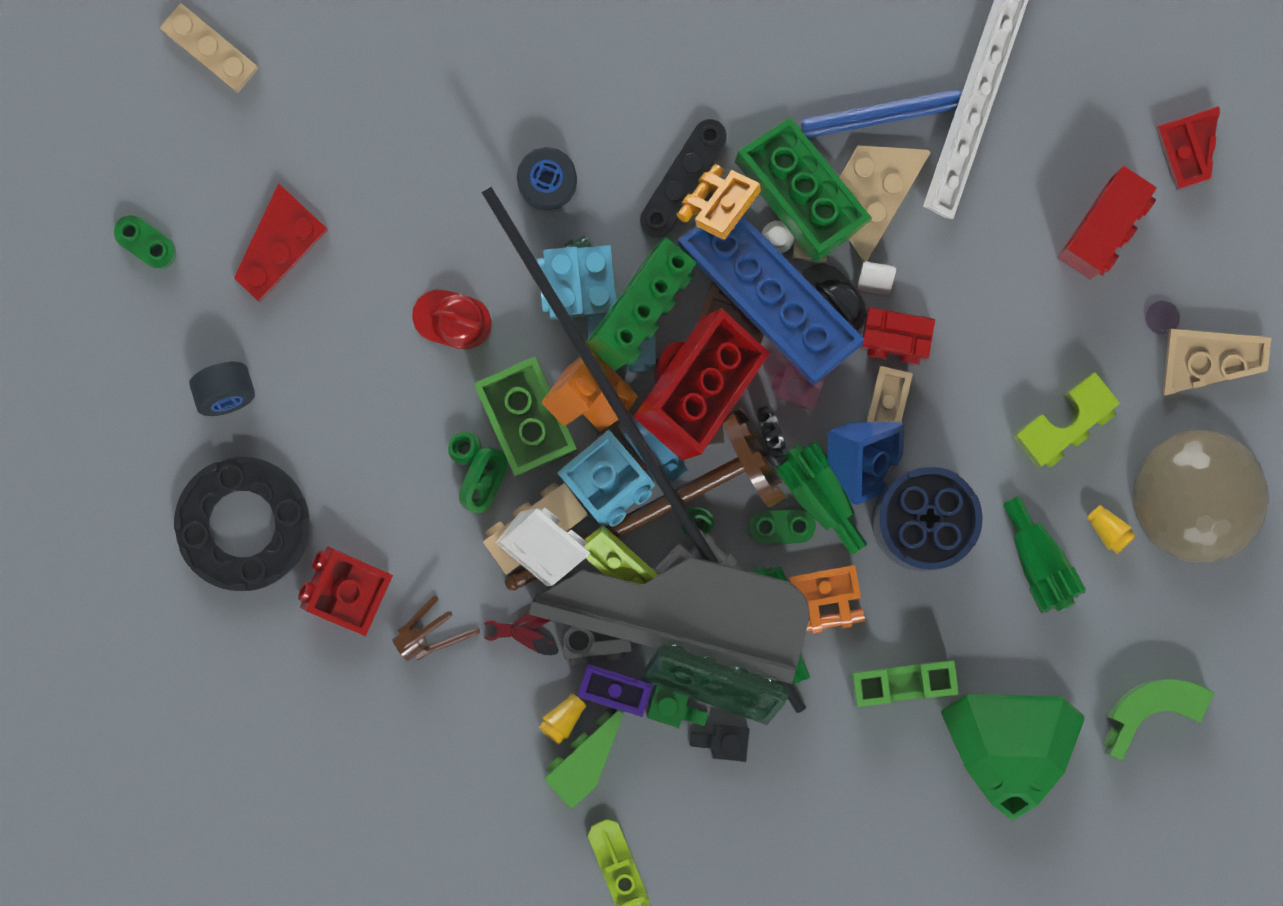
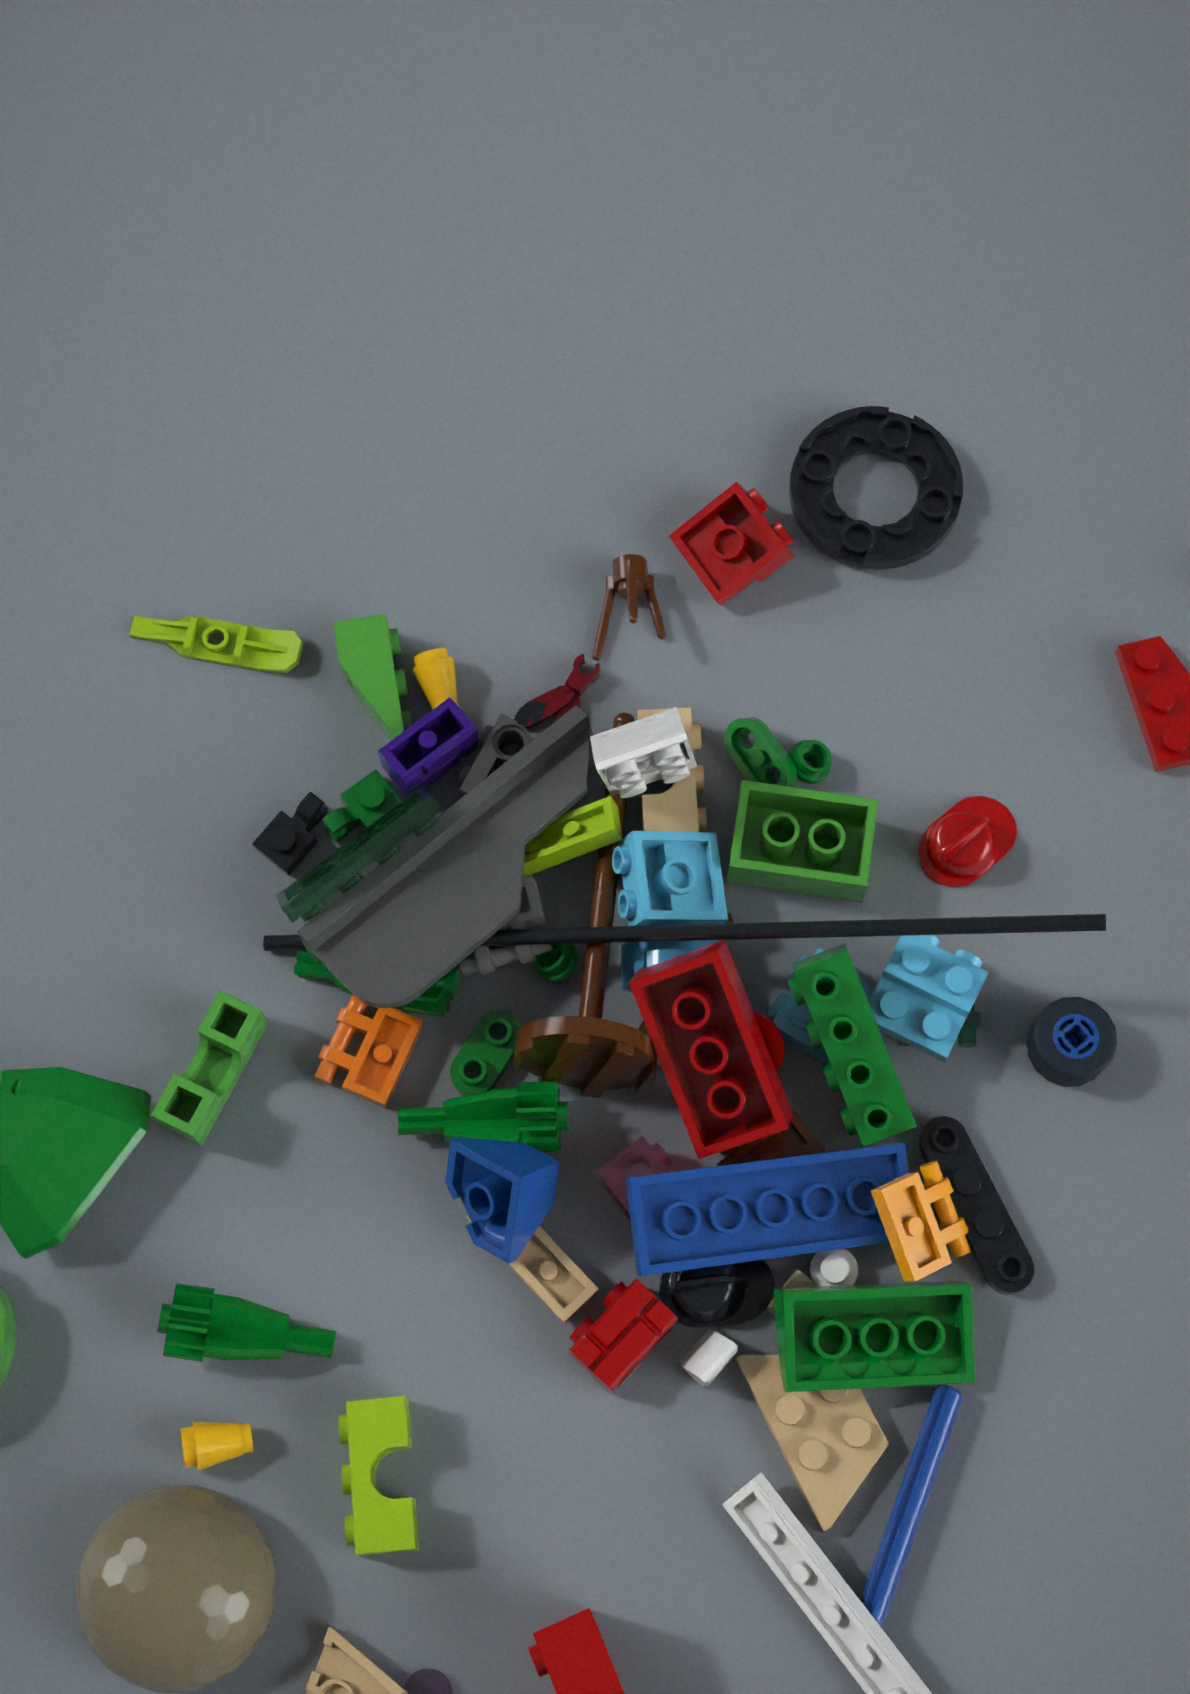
camera: 130 degrees right, 15 degrees down
black wheel [189,361,255,416] -> none
orange brick [541,351,638,432] -> none
black gear [757,405,786,459] -> none
dark blue brick [872,467,983,571] -> none

